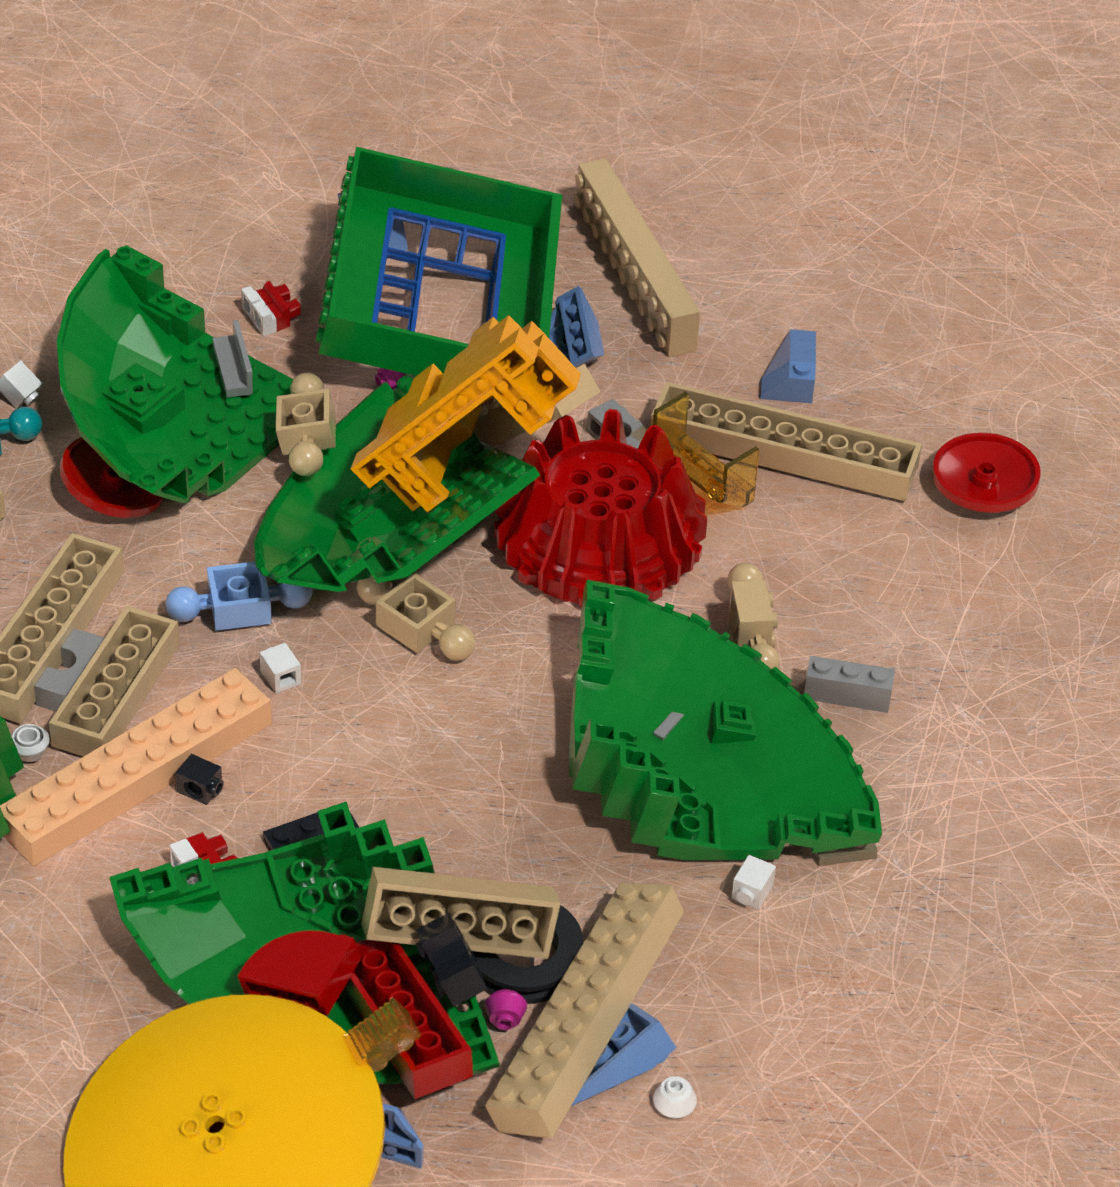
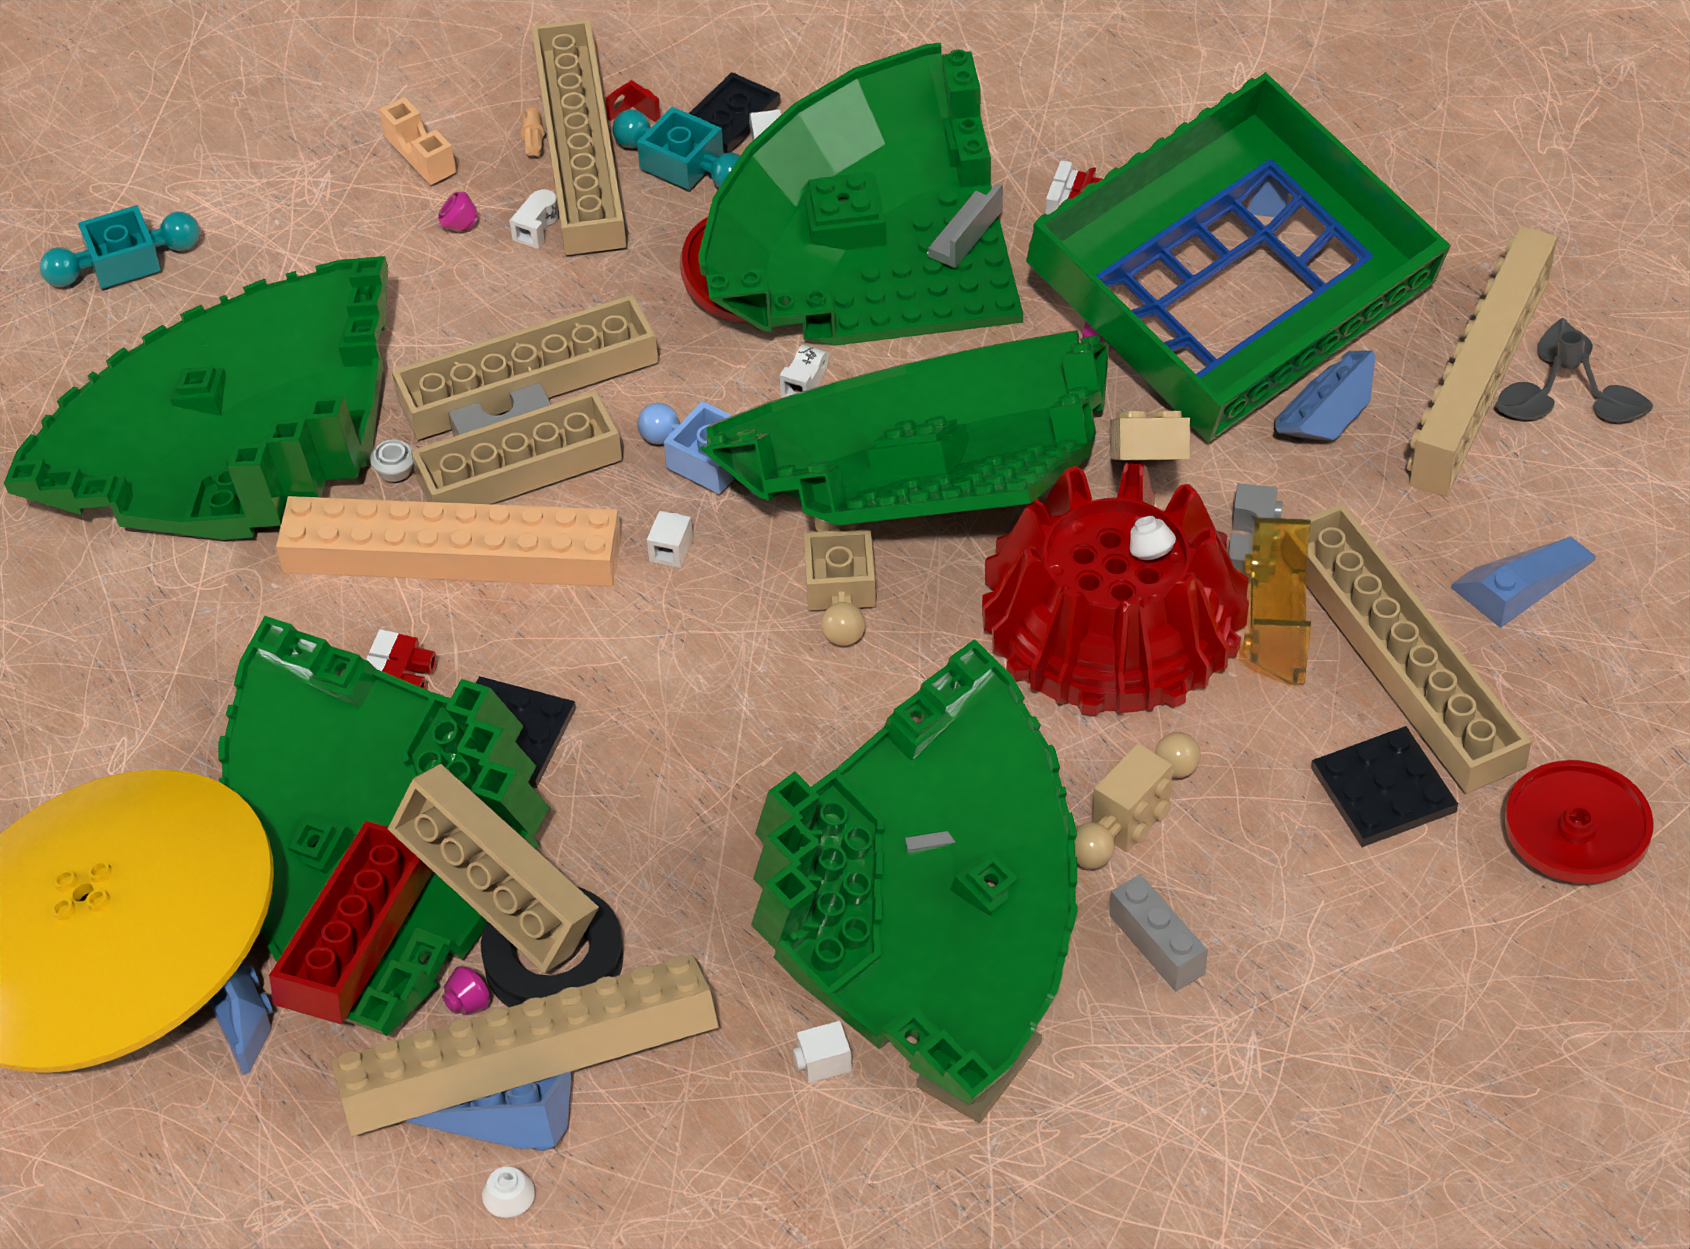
camera: 50 degrees right, 5 degrees up
black brick [175,753,224,805] -> none
red brick [238,930,361,1016] -> none
tan brick [276,373,336,476] -> none
clear yellow brick [343,998,422,1072] -> none
light orange panel [351,315,581,512] -> none
black brick [416,912,487,1007] -> none
none -> white leg [780,344,829,398]
none -> white cone [1129,516,1176,560]
none -> black plate [1311,726,1458,847]
none -> dark grey plant [1496,317,1653,423]

